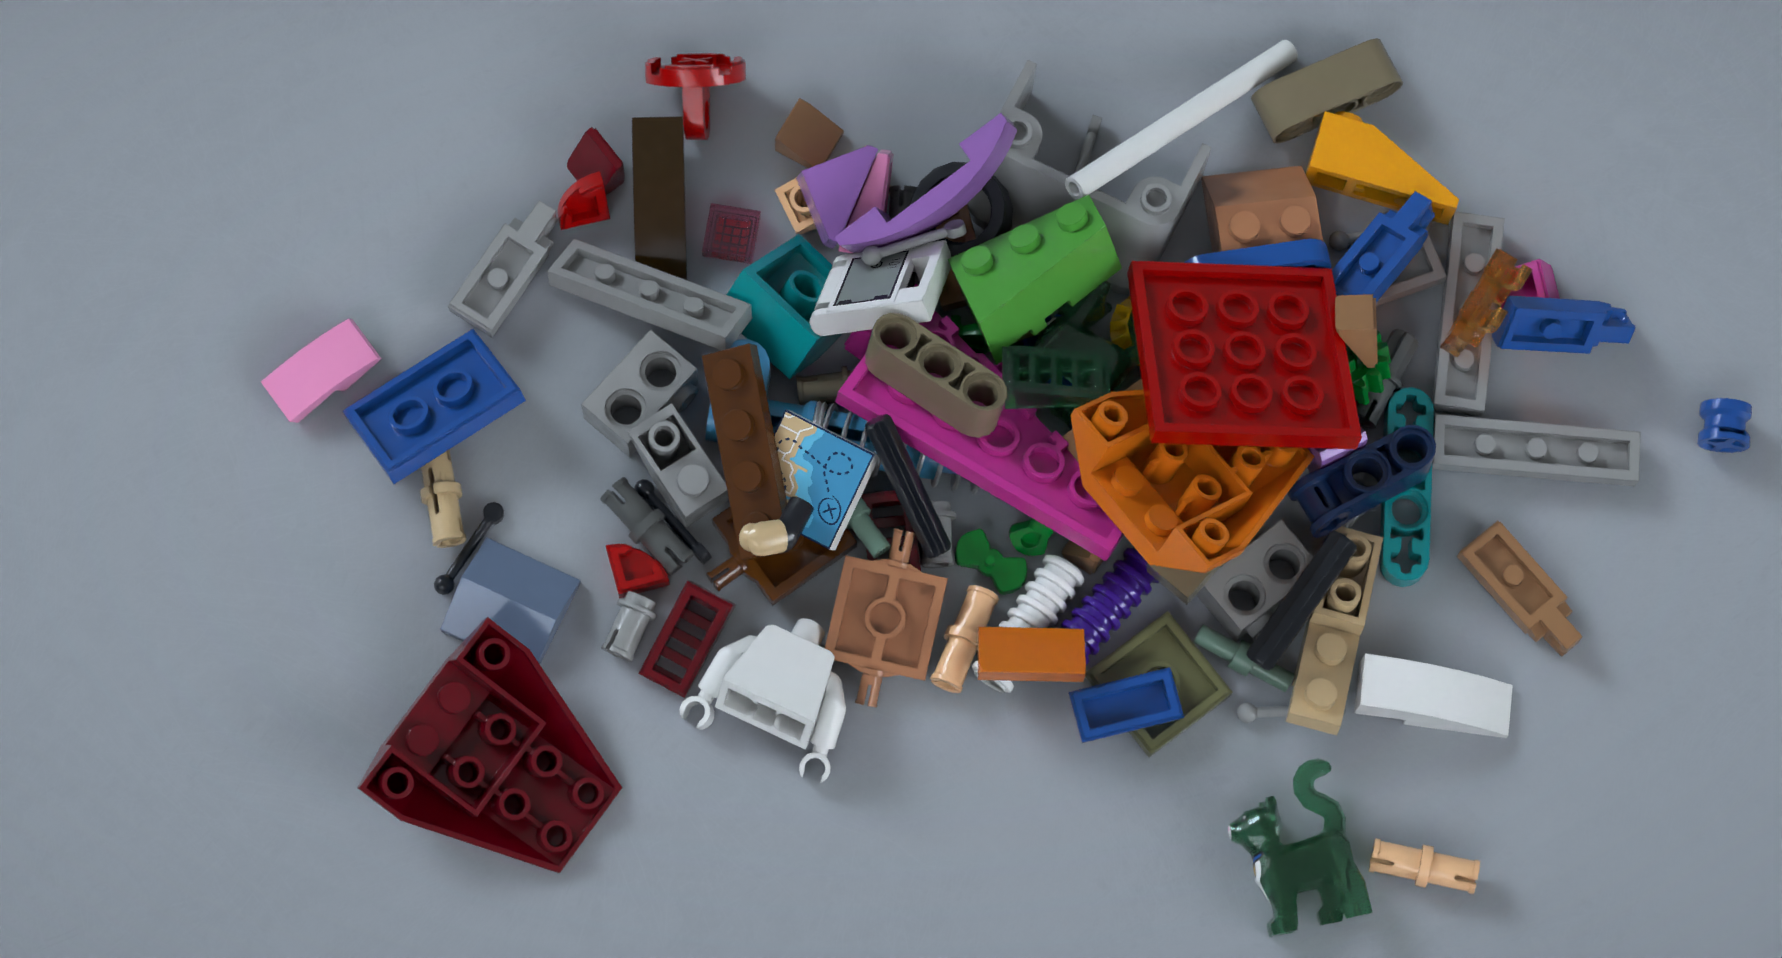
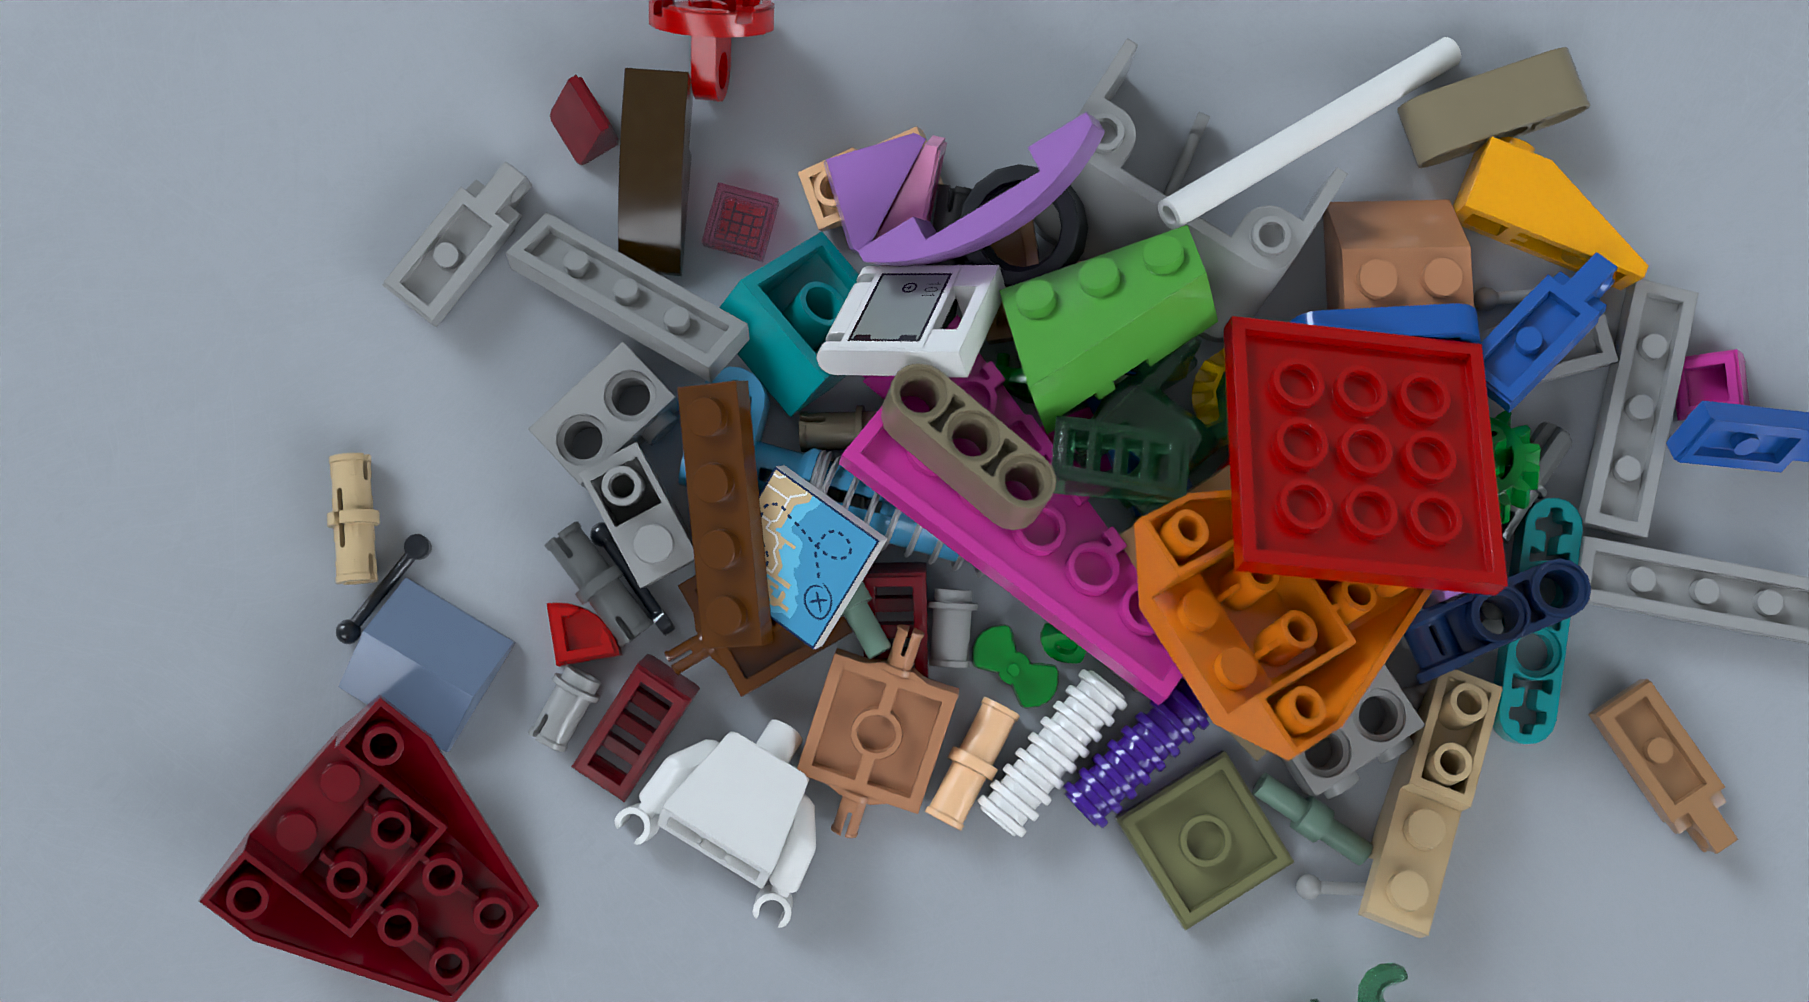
camera: 10 degrees right, 10 degrees up
bright pink slope [261,319,382,423] -> none
blue tile [343,329,526,484] -> none
red tile [557,171,610,230] -> none
arm [739,496,814,556] -> none
medium nougat slope [775,98,844,168] -> none
light grey hinge [862,219,967,266] -> none
black axle [865,414,951,558] -> none
orange slope [978,627,1086,682] -> none
blue tile [1068,667,1184,743] -> none
black axle [1246,531,1357,671] -> none
medium nougat slope [1335,294,1378,368] -> none
white slope [1354,653,1513,738] -> none
clear orange plate [1440,248,1533,357] -> none

